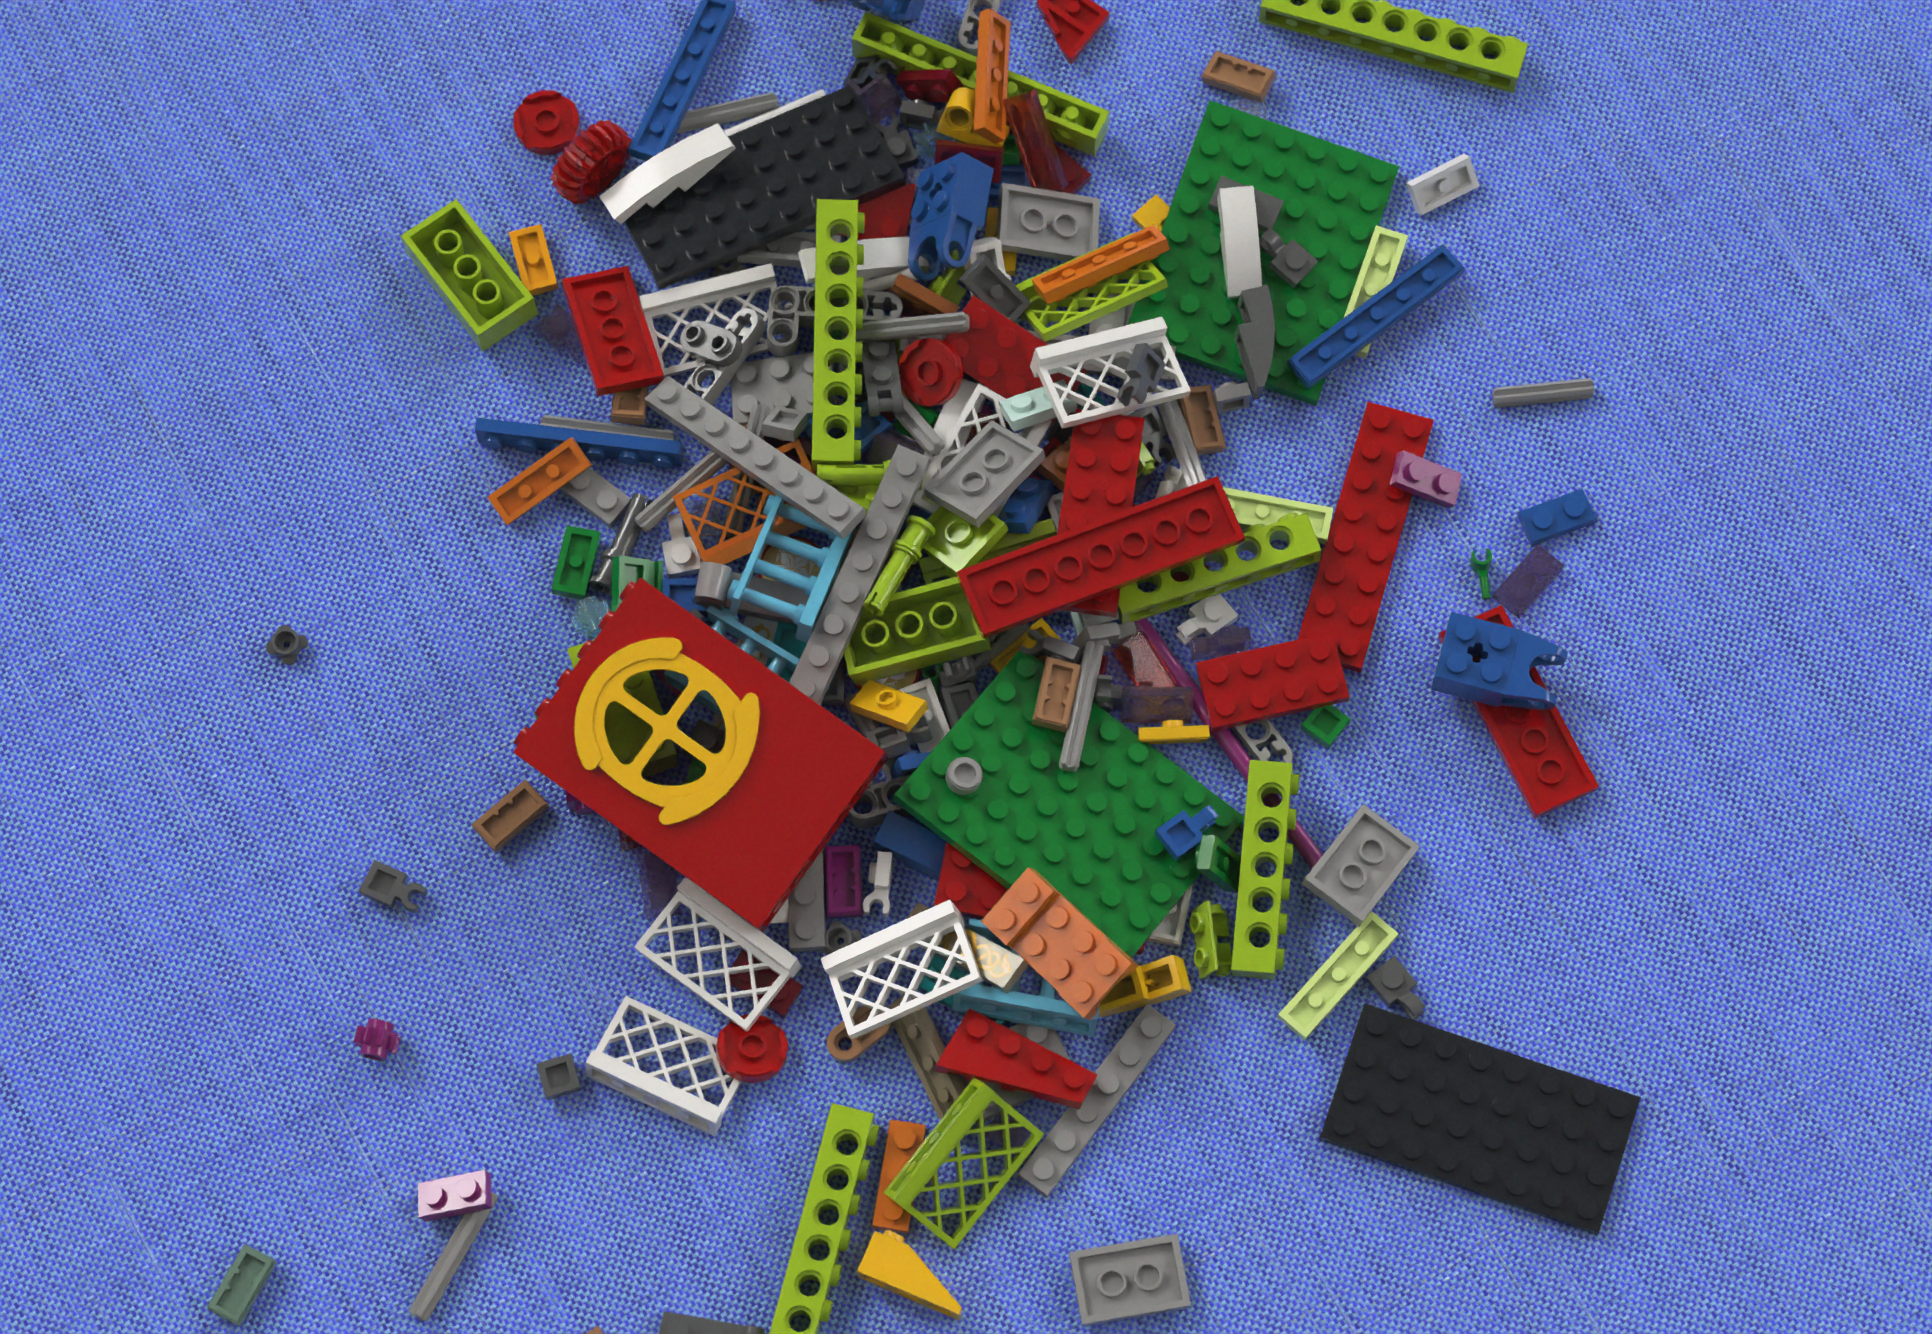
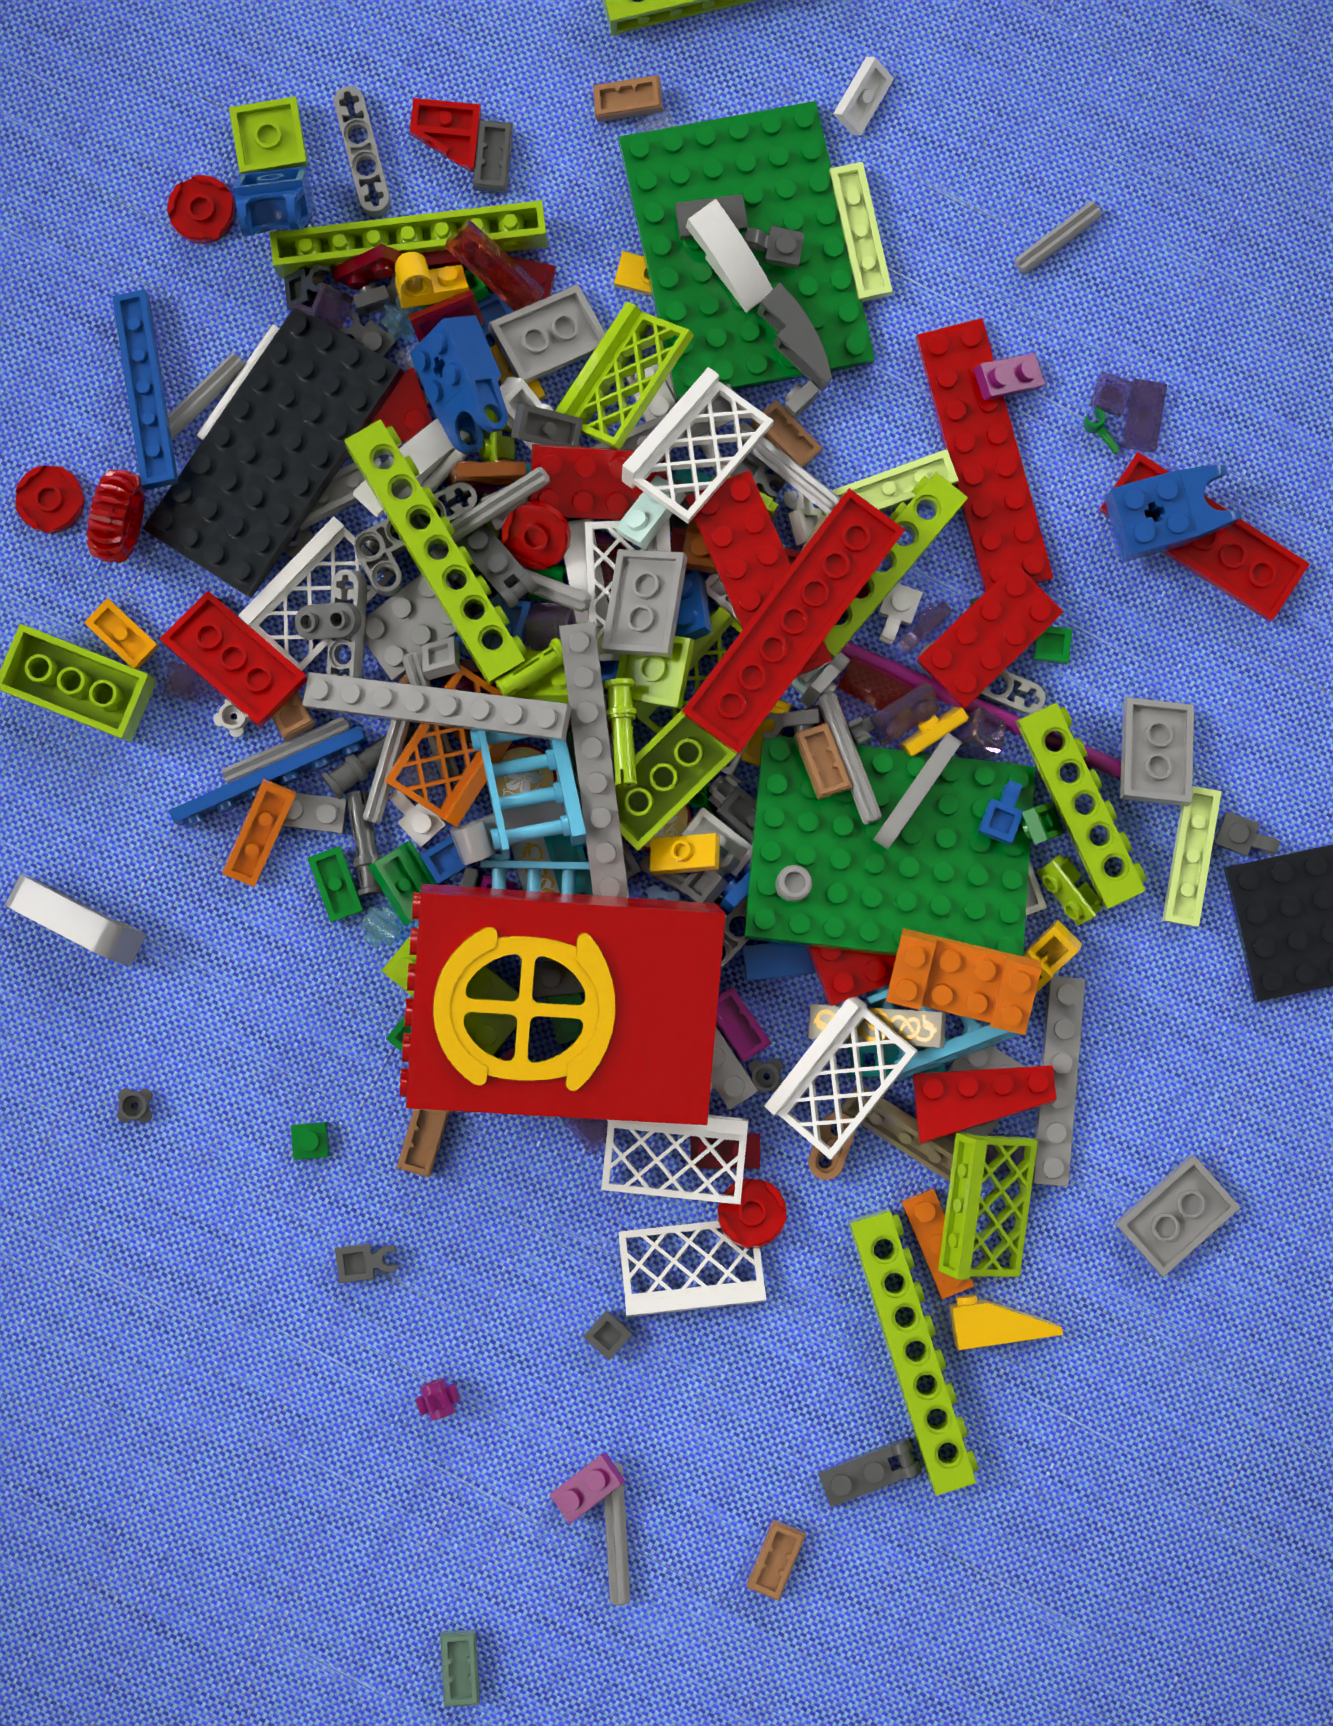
camera: 35 degrees left, 15 degrees up
white slope [599,123,736,224] -> none
white plate [863,851,893,917] -> none
orange plate [973,8,1011,144] -> none
orange plate [1032,225,1170,304] -> none
dark grey plate [1117,343,1166,407] -> none
blue tile [1287,244,1465,389] -> none
blue plate [1517,488,1596,546] -> none
none -> beam [5,874,146,966]
none -> white plate [213,699,251,737]
none -> green plate [291,1122,330,1160]
none -> dark grey pin [321,722,416,800]
none -> dark grey plate [473,120,514,193]
none -> light grey beam [873,732,962,850]
none -> clear purple panel [951,707,1006,760]
none -> clear purple plate [1088,371,1134,417]

